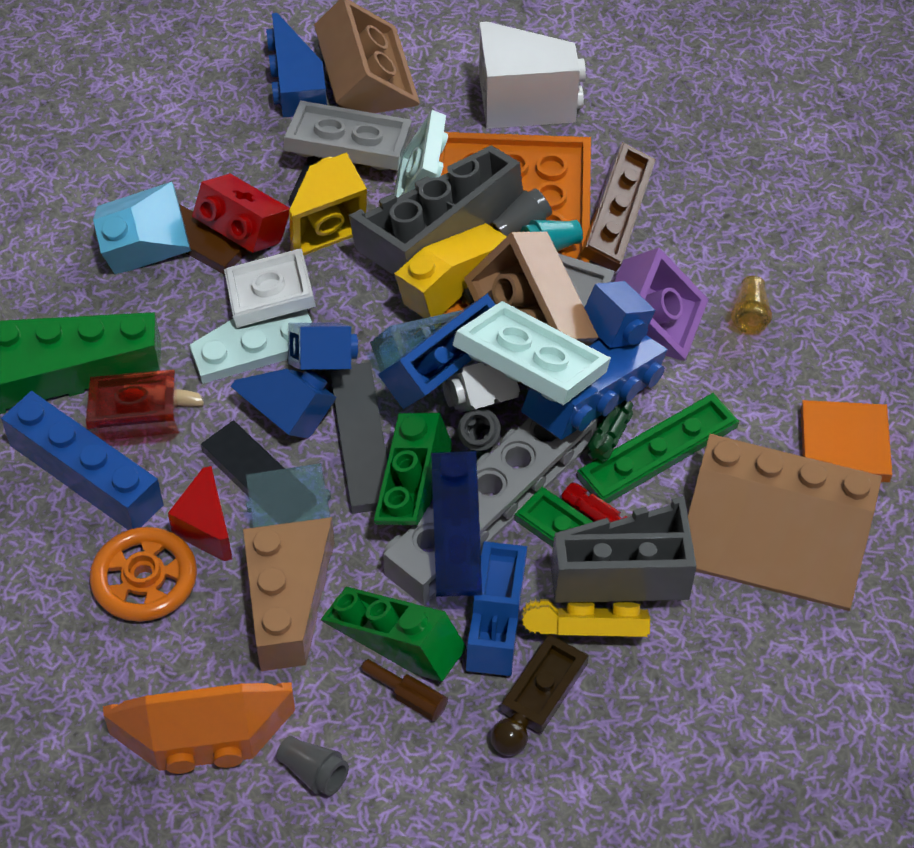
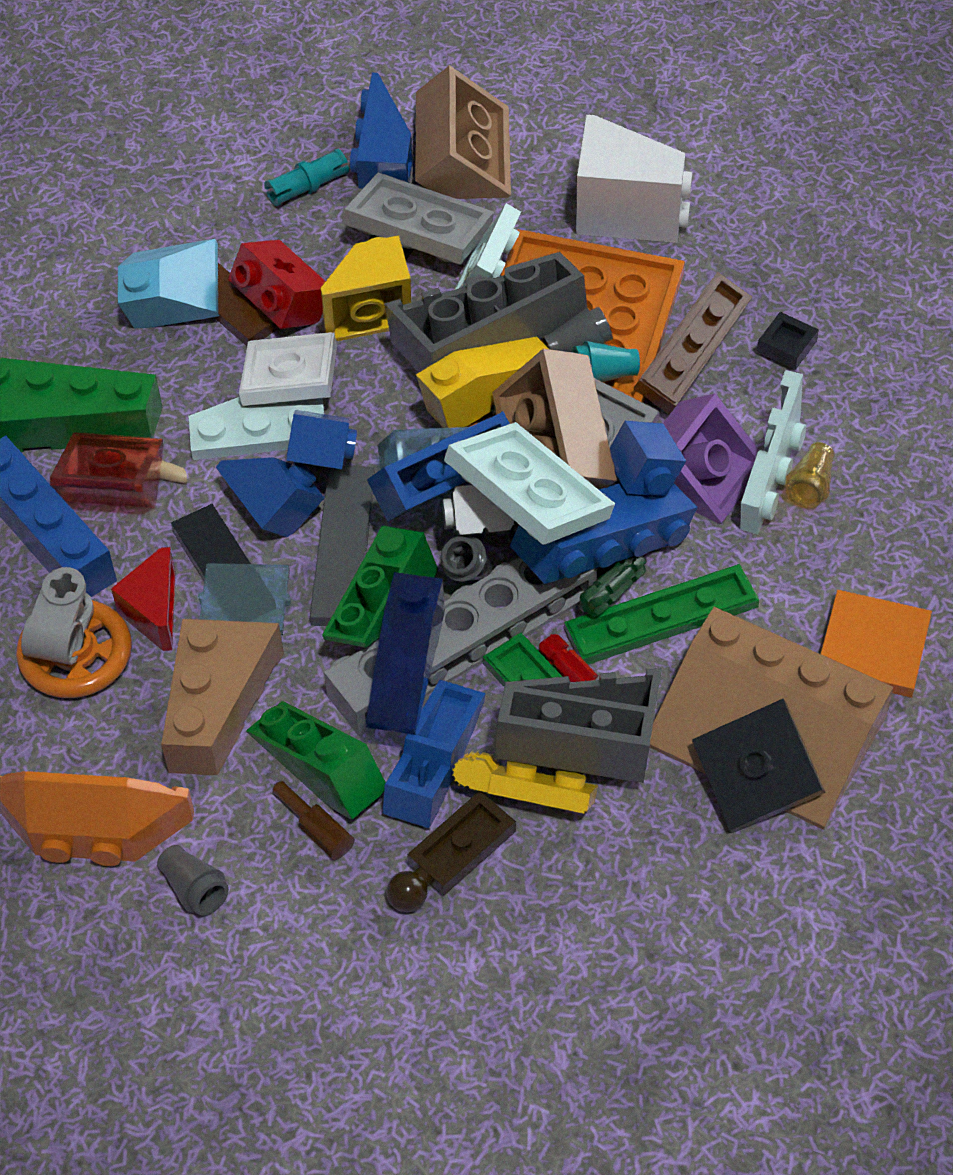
camera: 15 degrees right, 0 degrees up
none -> light grey piece [21,567,94,665]
none -> teal pin [264,149,349,206]
none -> black plate [692,699,826,833]
none -> light aqua wing [740,370,807,535]
none -> black plate [757,312,819,370]

